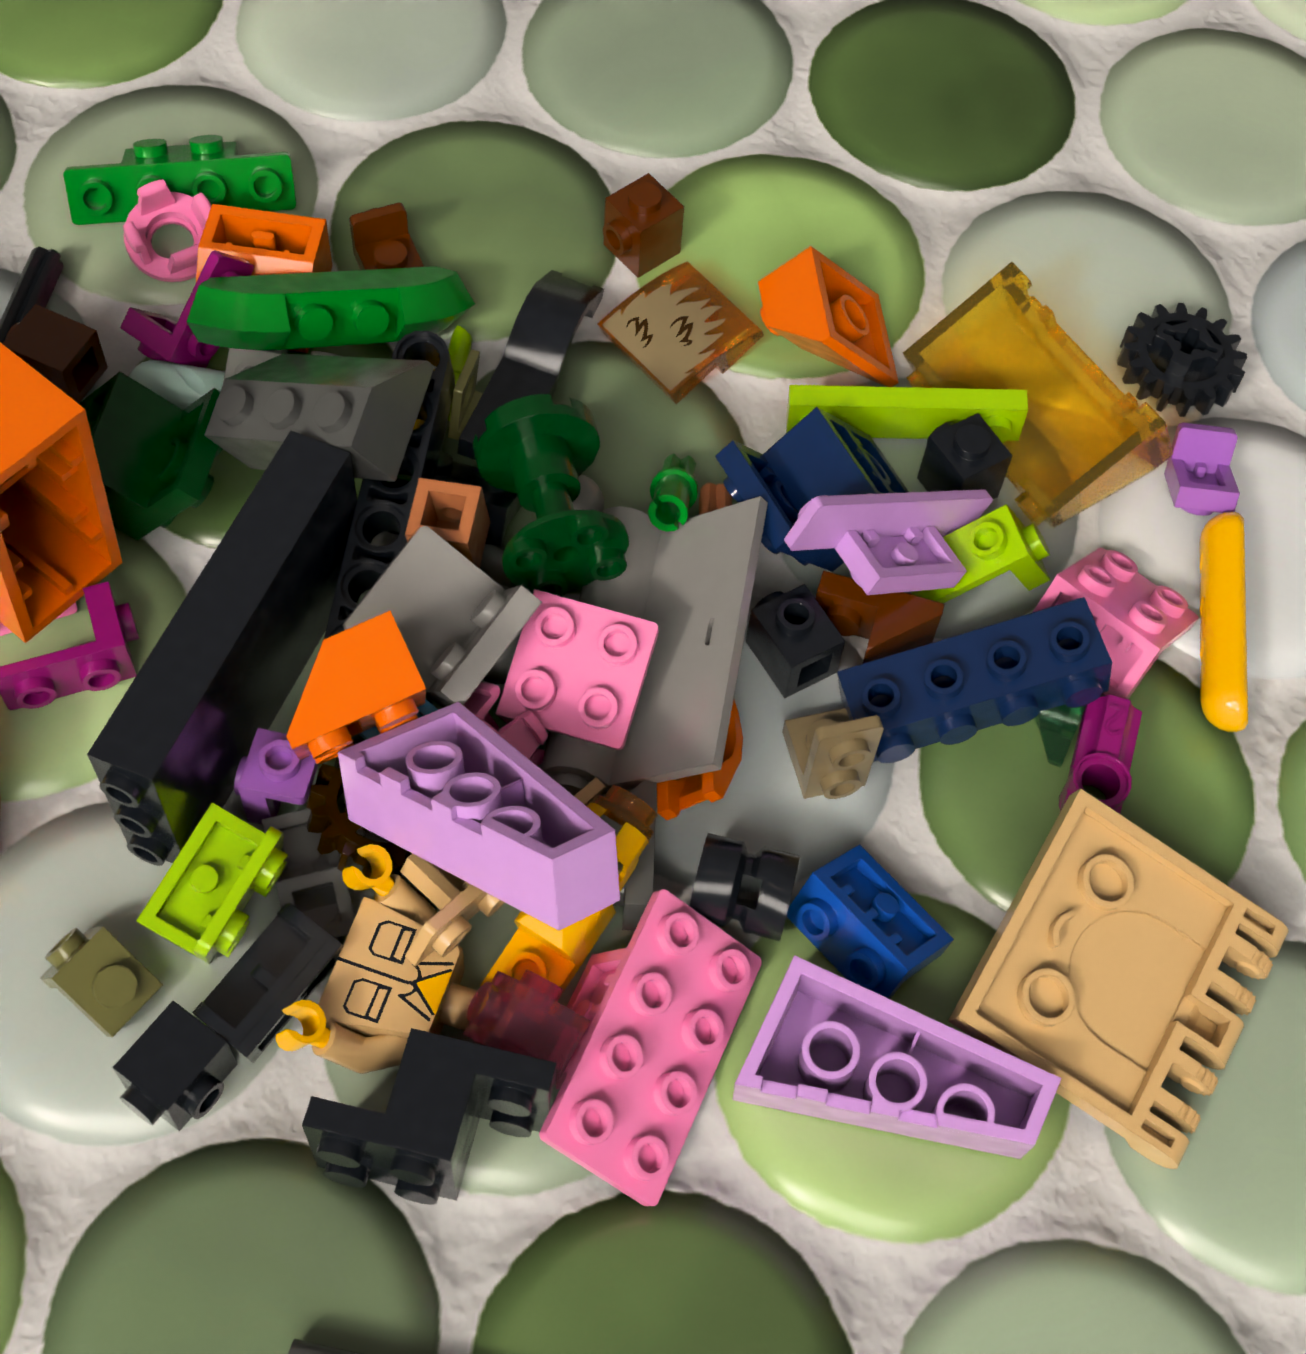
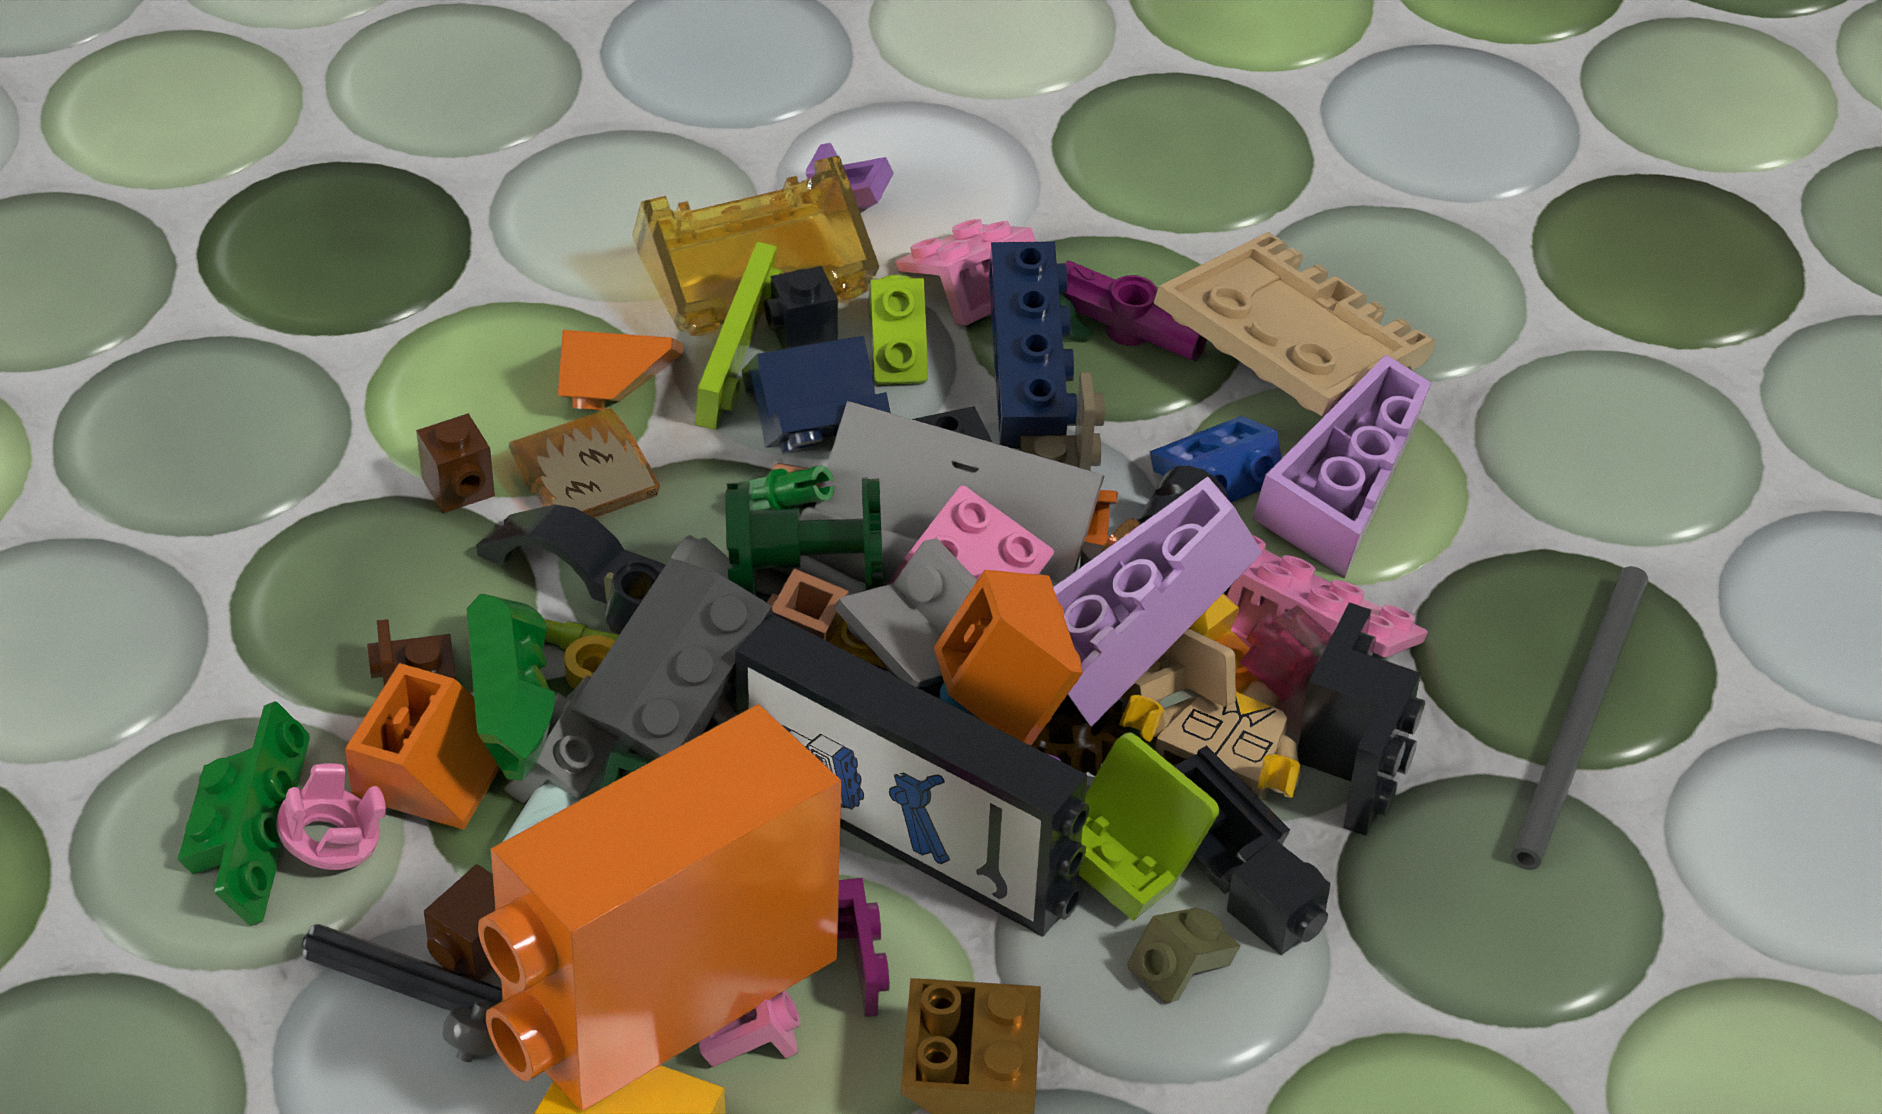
camera: 75 degrees left, 15 degrees down
magenta bracket [120,250,254,368] -> none
lavender bracket [784,489,993,595] -> none
reddish brown slope [815,570,945,664] -> none
black gear [1117,303,1247,417] -> none
yellow piece [1199,512,1248,732] -> none

